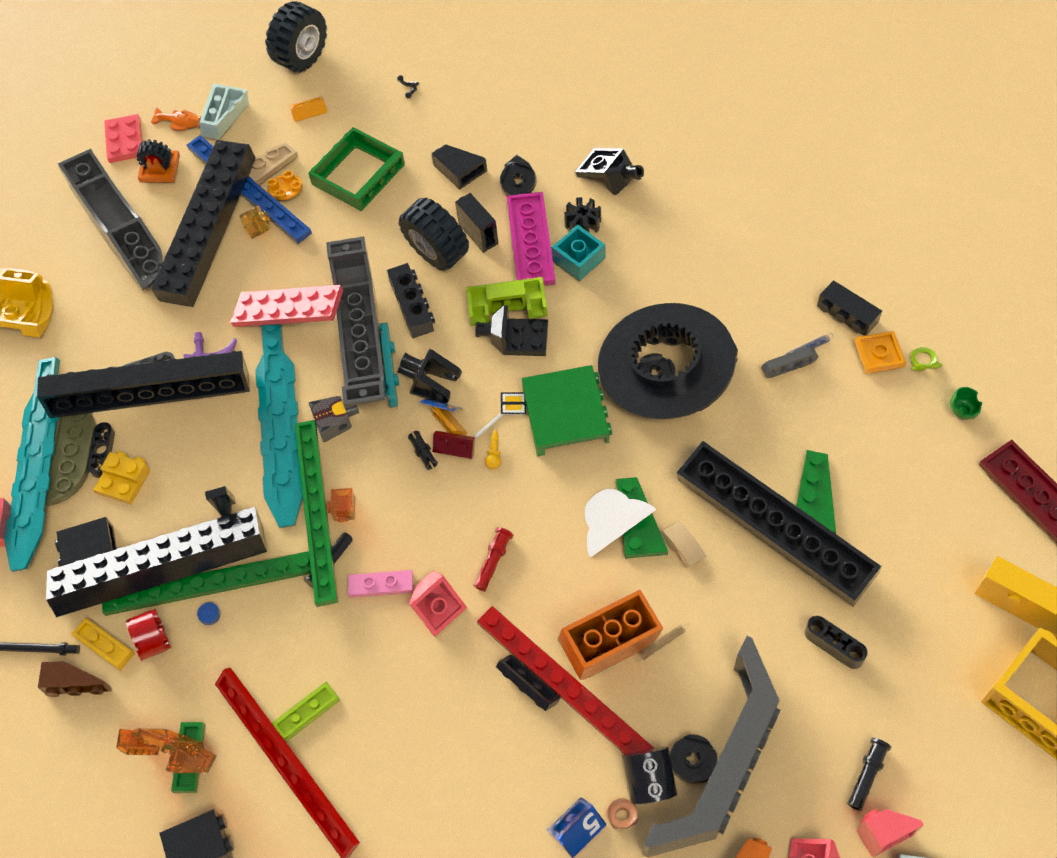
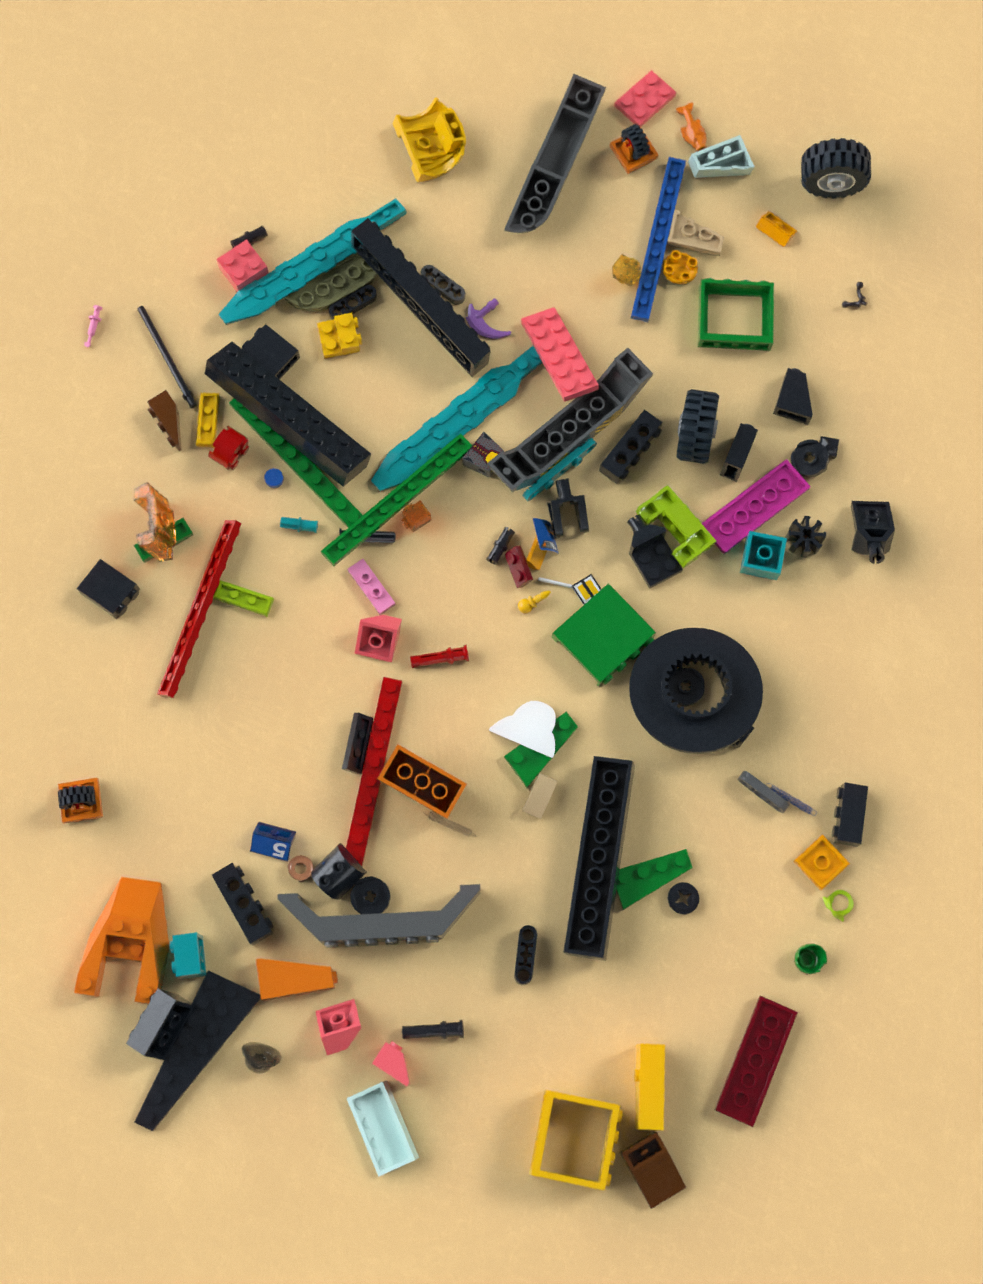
camera: 50 degrees right, 15 degrees up
black brick [151,140,256,307] -> none
black tile [205,486,236,517] -> none
none -> teal axle [280,517,318,533]
none -> black gear [667,882,699,915]

